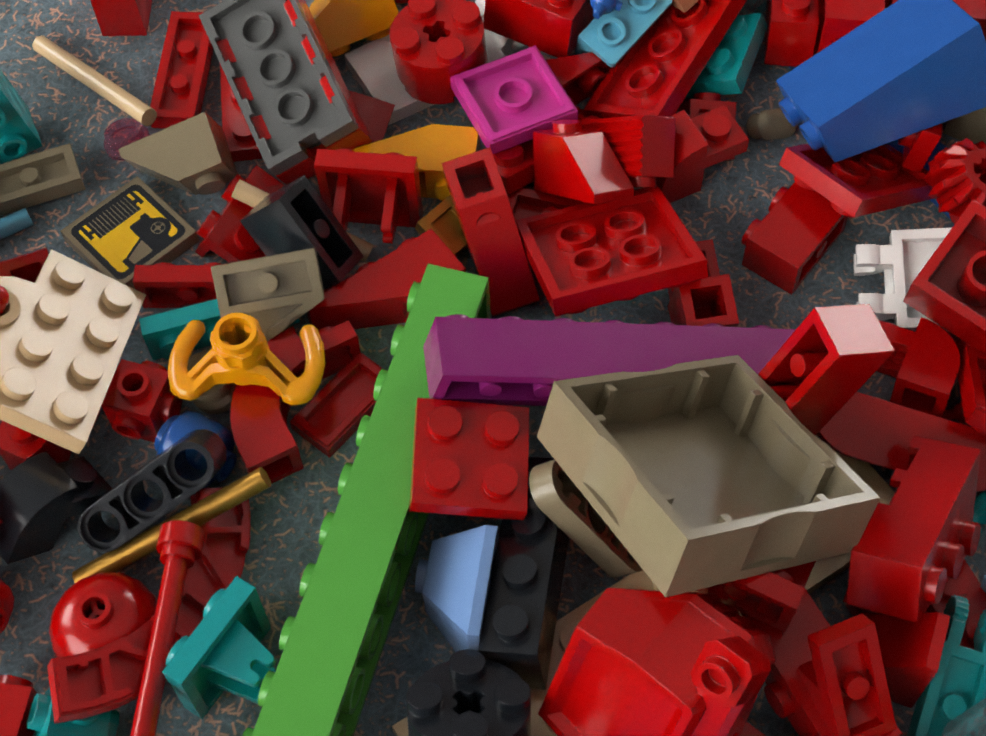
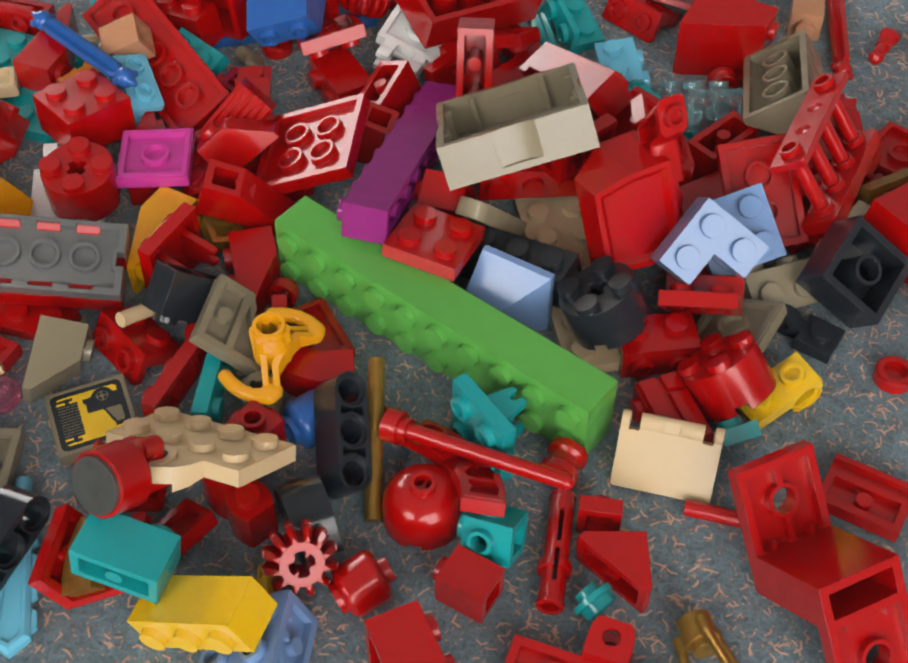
camera: 70 degrees left, 10 degrees down
none -> red hinge [267,277,299,308]
none -> red brick [359,60,421,119]

